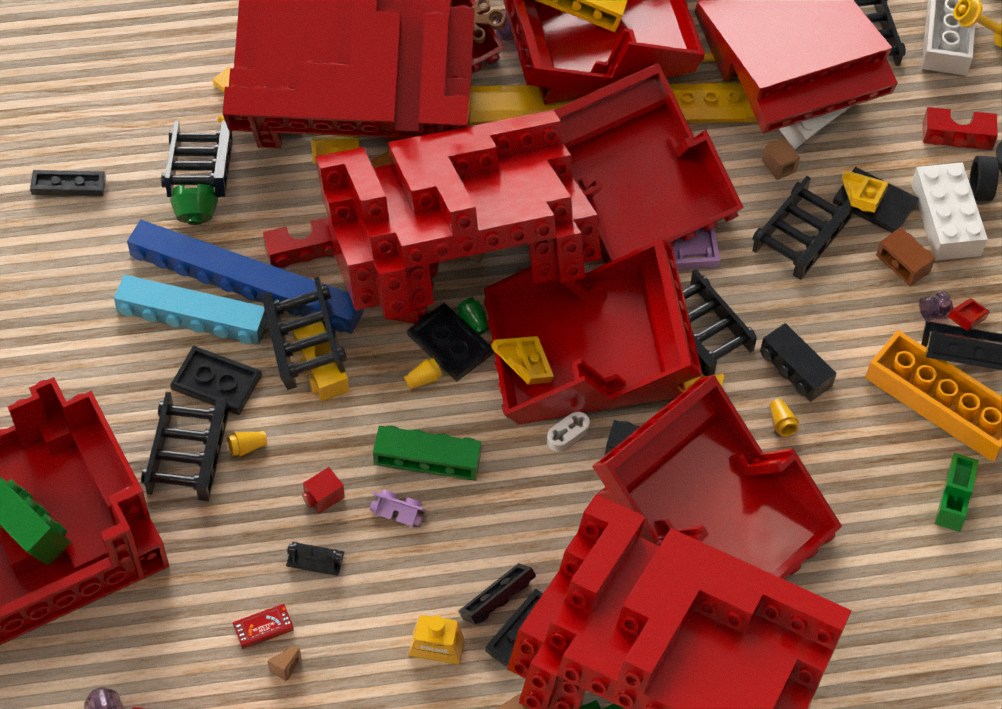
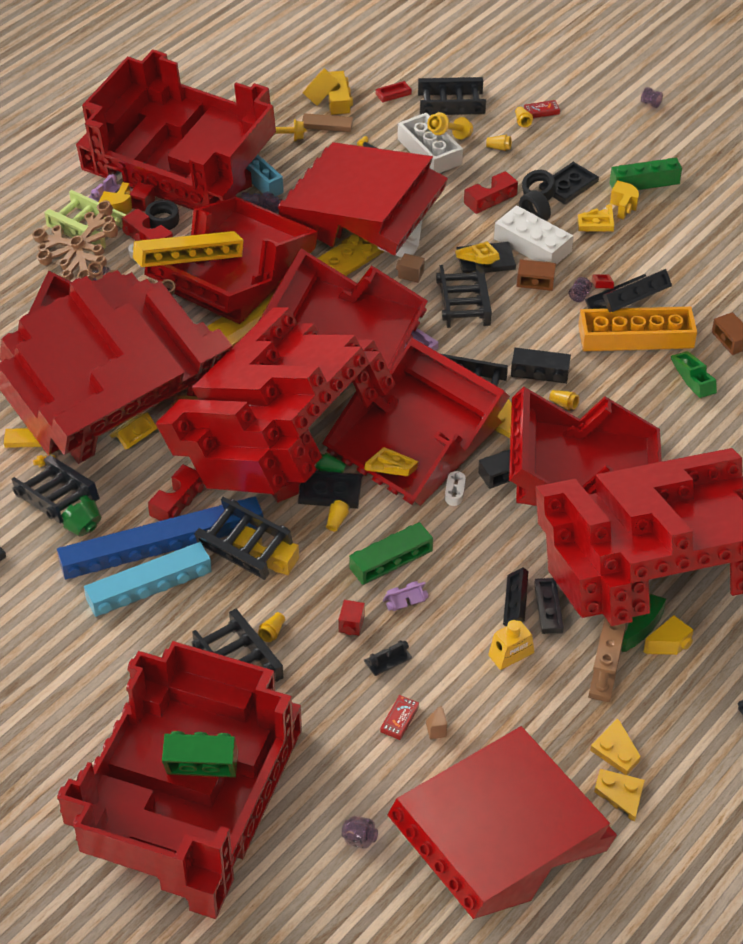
camera: 40 degrees left, 10 degrees down
black tile [170,346,262,415] -> none

